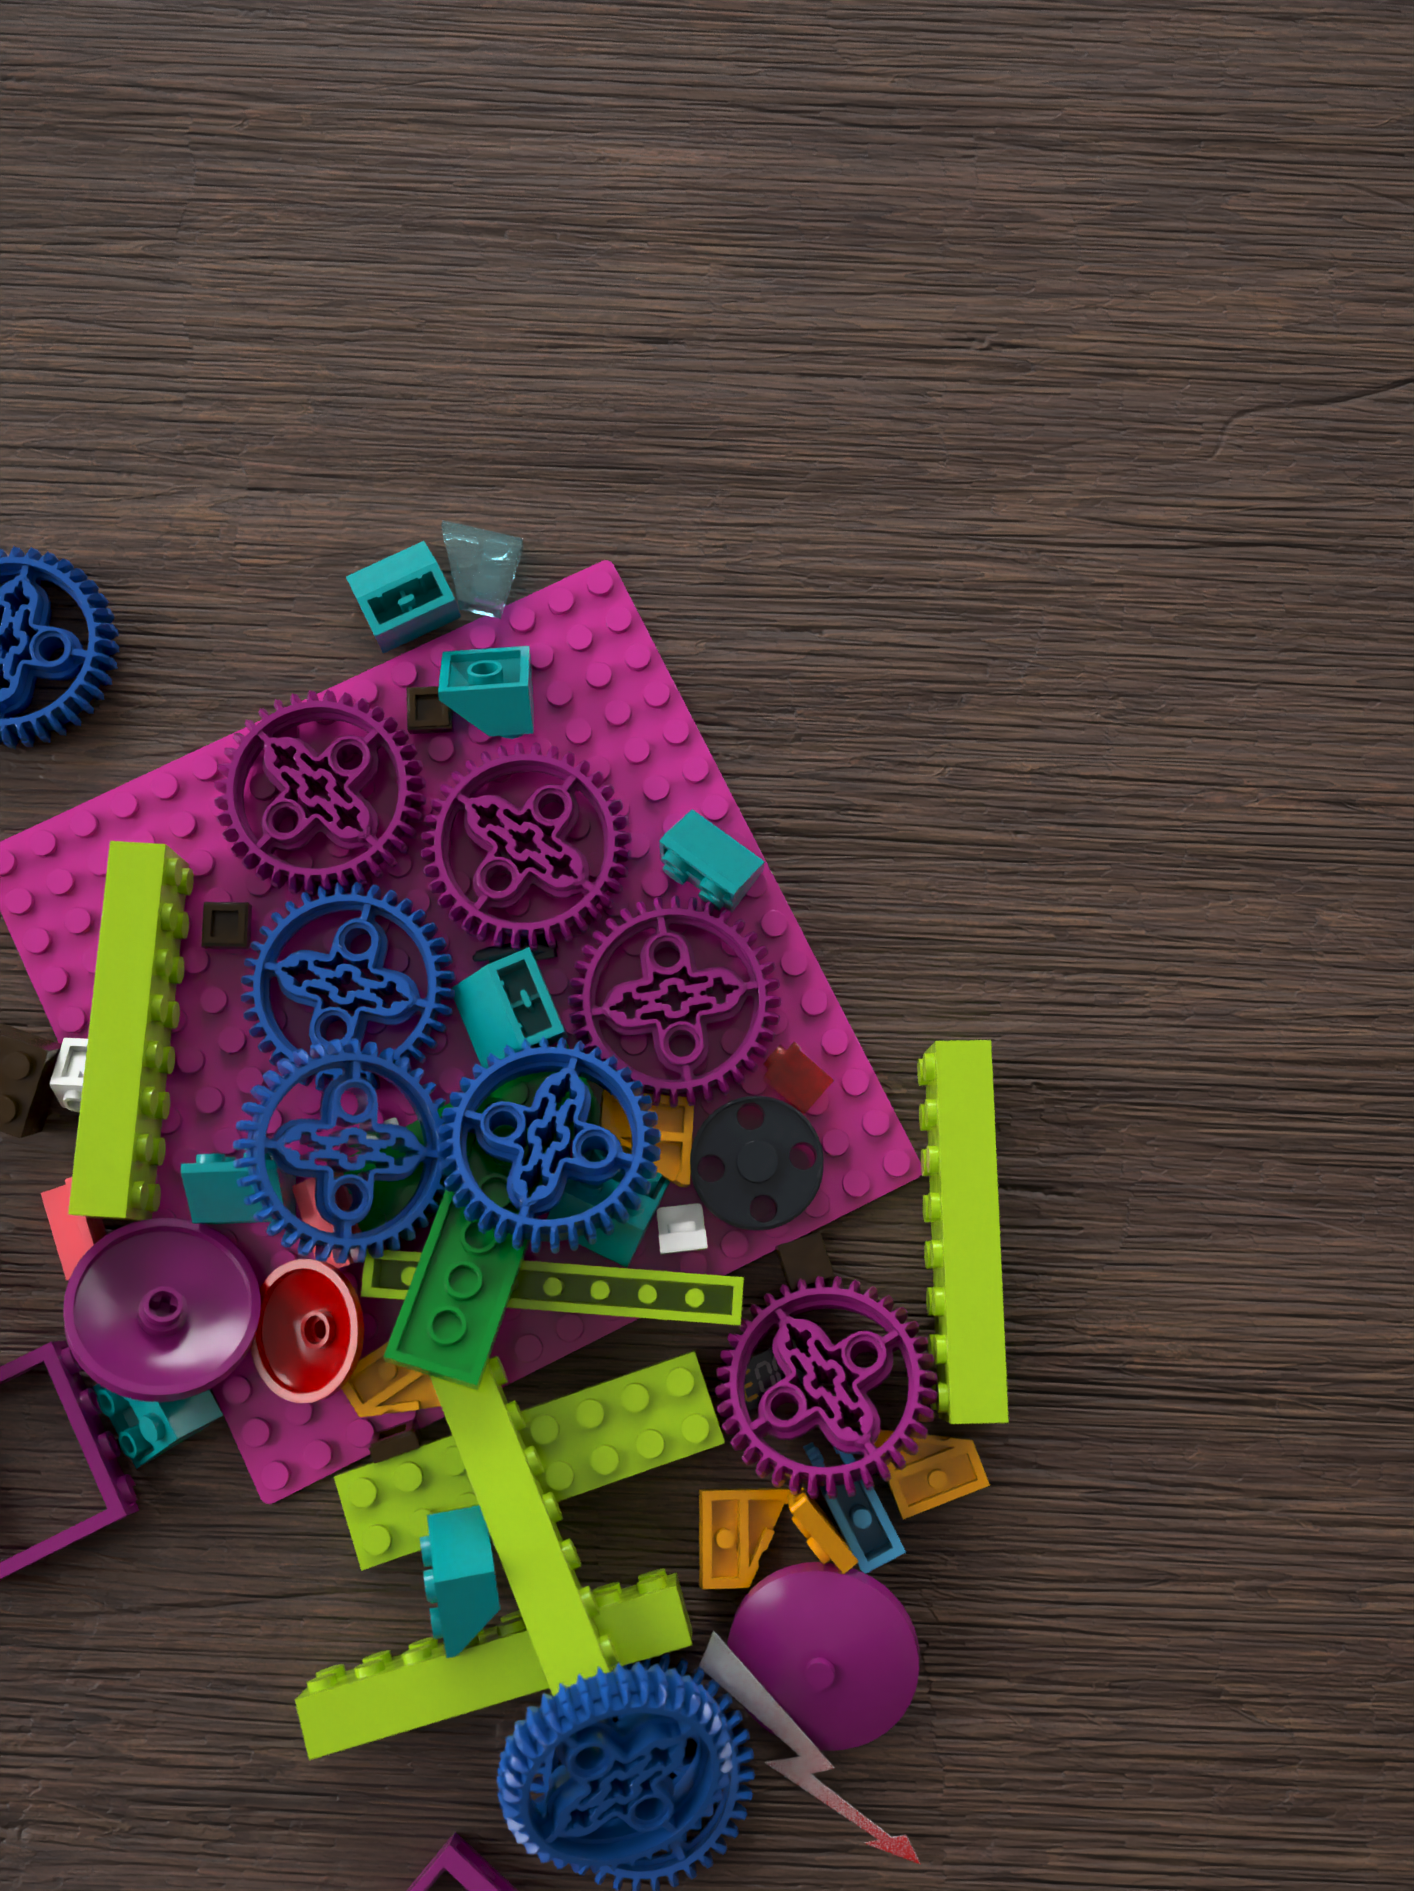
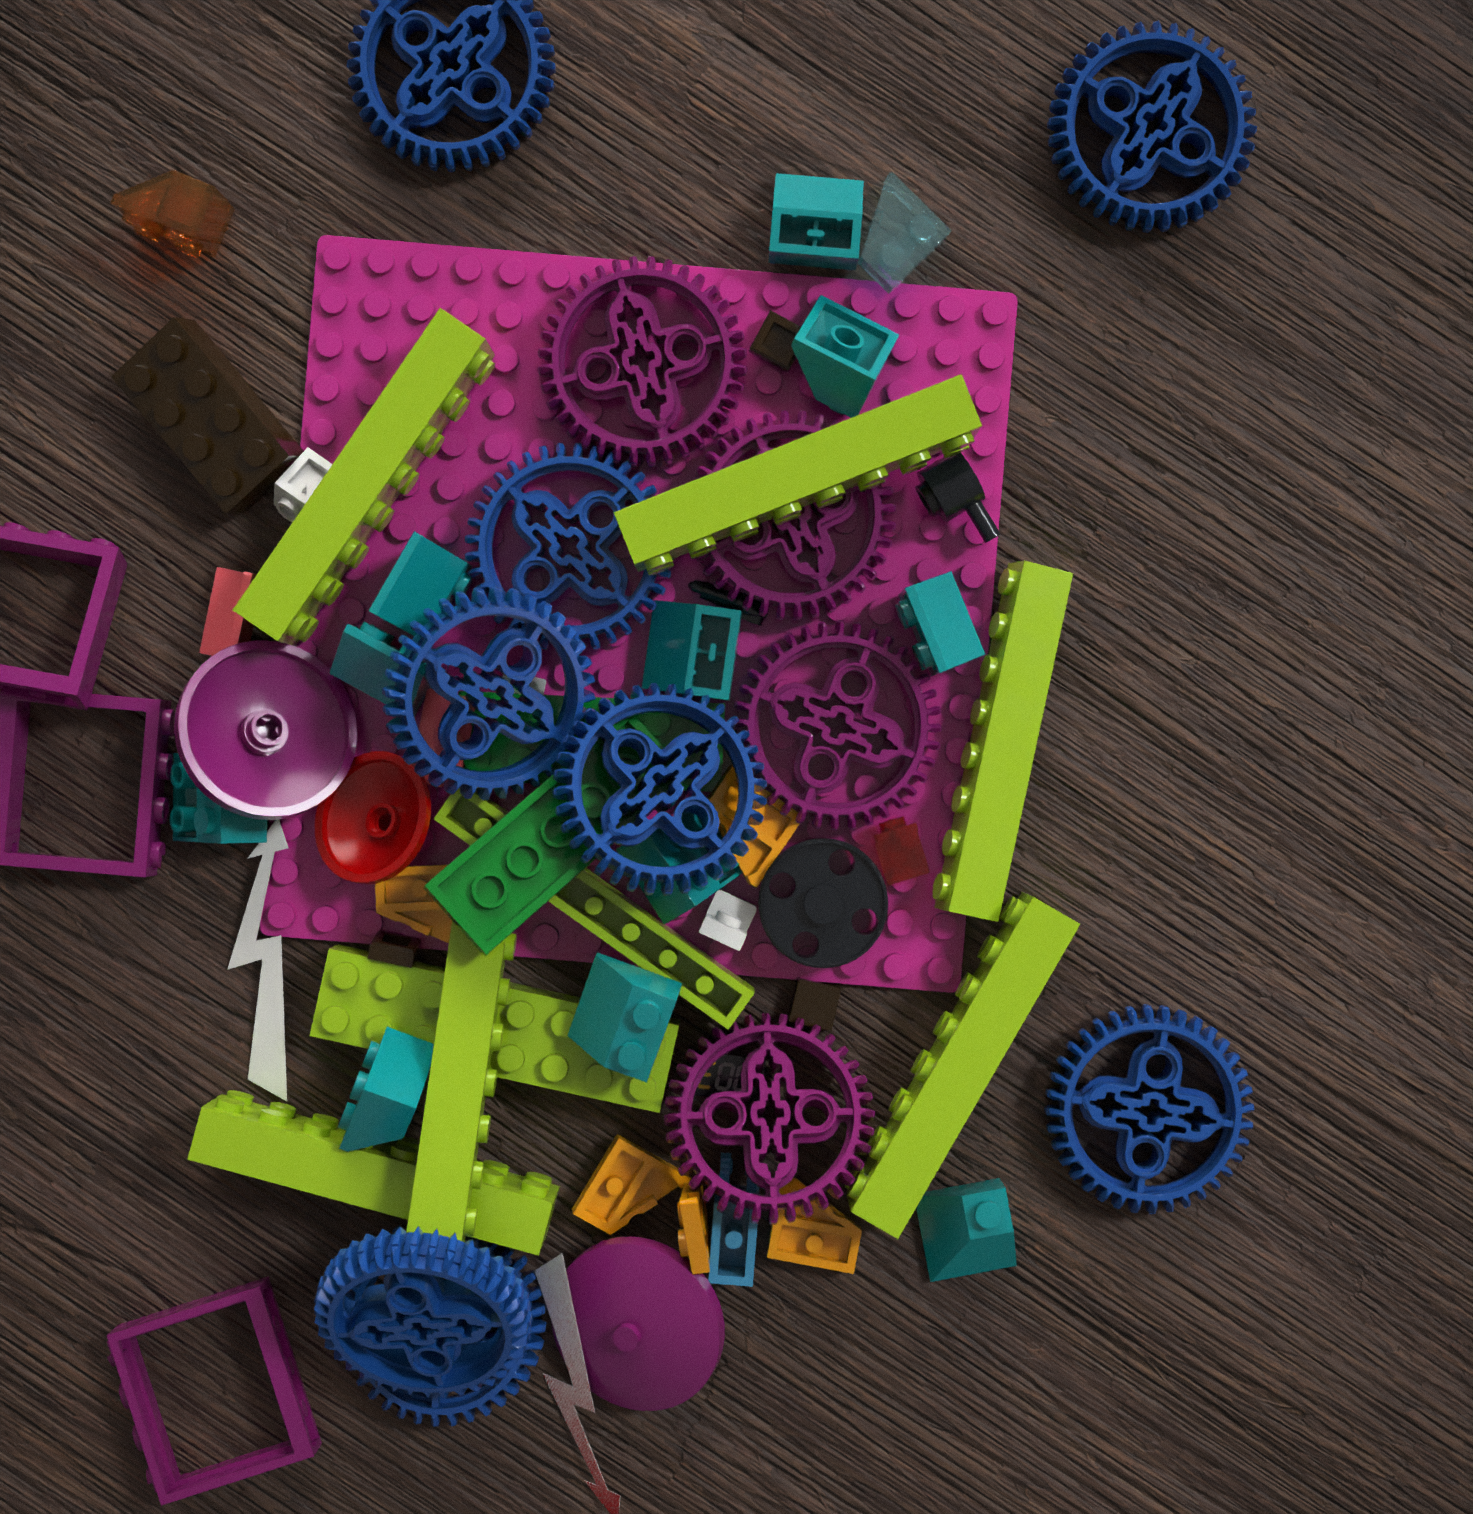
camera: 35 degrees right, 10 degrees up
dark brown tile [201,902,252,949] -> none
none -> white sticker [227,819,289,1101]
none -> teal slope [369,531,473,636]
none -> teal slope [567,952,682,1083]
none -> lime brick [614,374,982,576]
none -> black piece [915,453,1001,543]
none -> teal slope [916,1178,1017,1282]
none -> lime brick [933,560,1073,922]
none -> blue gear [1044,1004,1255,1214]
none -> blue gear [1047,20,1257,233]

